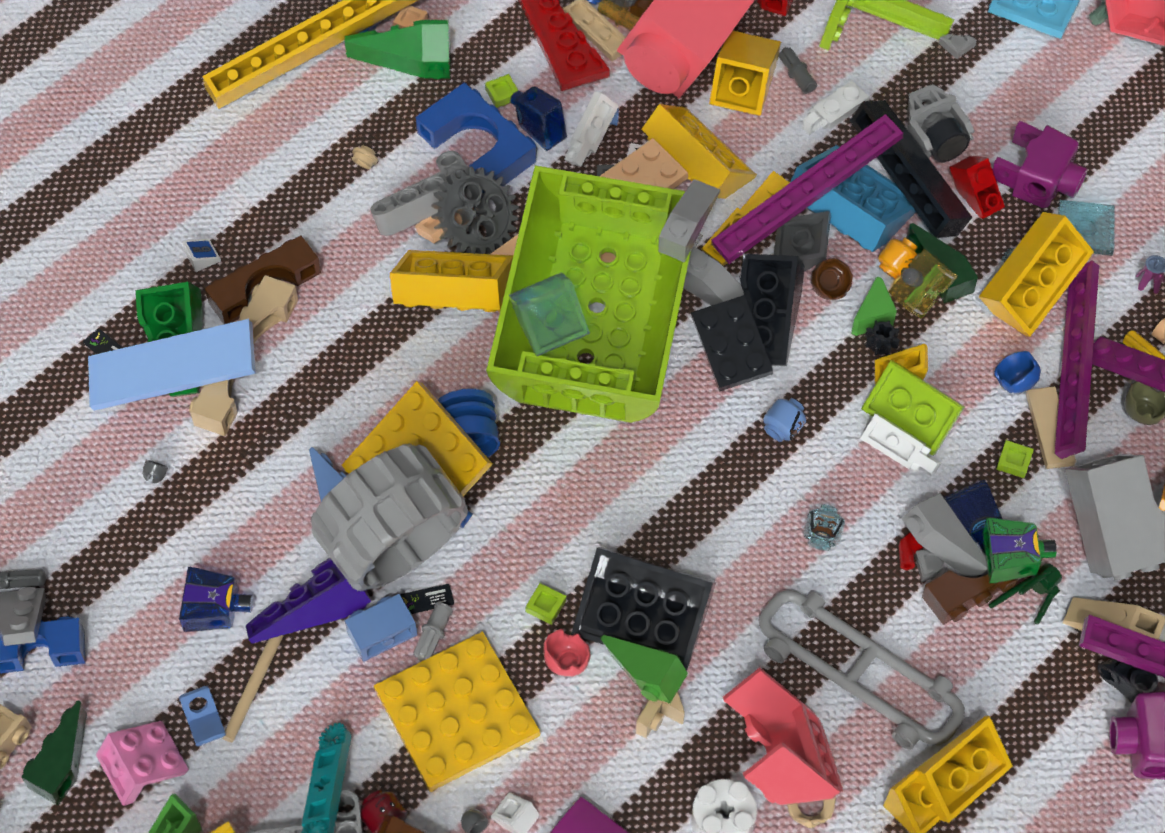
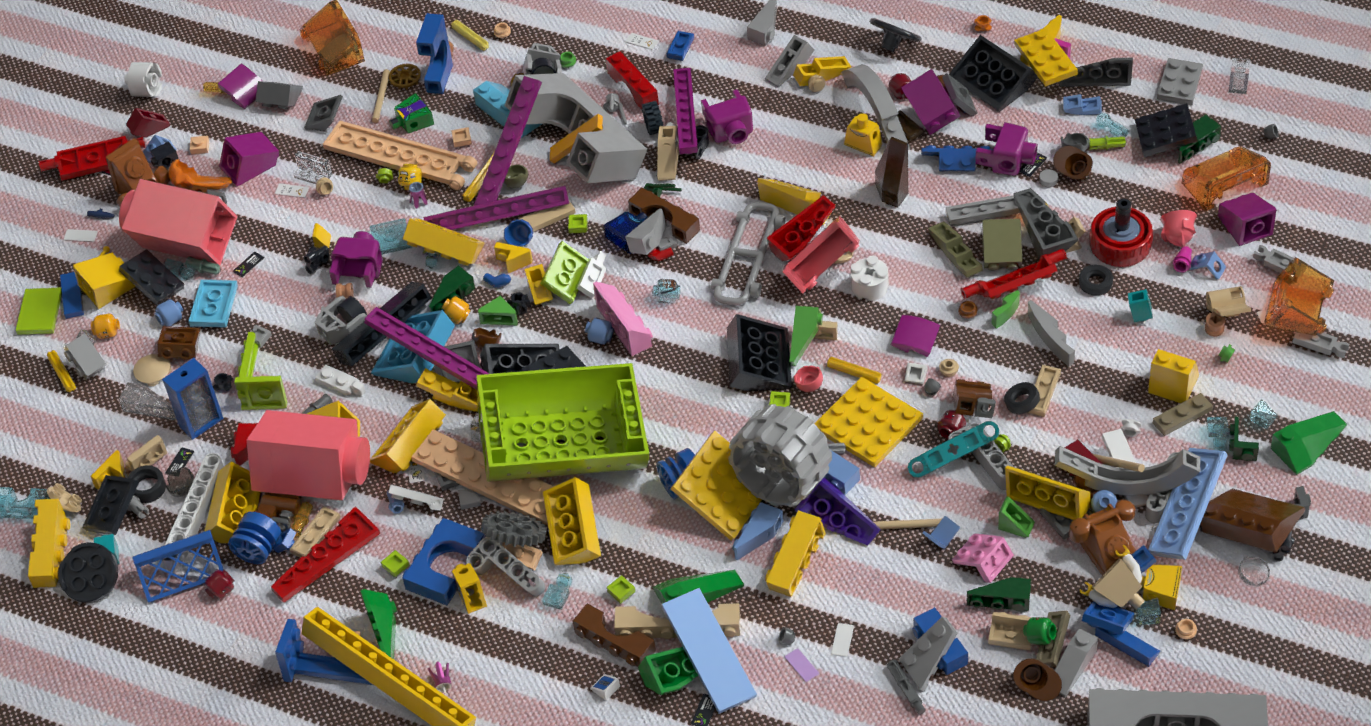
camera: 105 degrees left, 10 degrees down
clear blue torso [179,567,254,632] -> none
tan plate [352,145,378,169] -> none
clear light blue slope [509,272,590,356] -> none
clear blue torso [510,86,567,151] -> none
light grey slope [658,179,720,262] -> none
clear yellow piece [888,249,958,319] -> none
red slope [949,156,1005,219] -> none
green torso [983,518,1057,583] -> none
none -> black sticker [233,252,265,277]
none -> black plate [303,246,330,274]
none -> yellow slope [312,223,331,248]
none -> nougat wheel [336,283,354,298]
none -> flat silver piece [427,661,452,693]
none -> yellow torso [452,563,487,614]
none -> blue arm [483,273,511,288]
none -> yellow slope [494,242,533,273]
none -> clear light blue plate [542,573,572,610]
none -> bright pink slope [593,281,653,356]
none -> lime plate [606,575,636,604]
none -> green wedge [653,569,744,604]
none -> yellow wedge [765,510,826,597]
none -> red wedge [767,195,836,261]
none -> lavender sticker [785,648,819,682]
none -> yellow axle [827,356,882,384]
none -> white sticker [831,623,854,656]

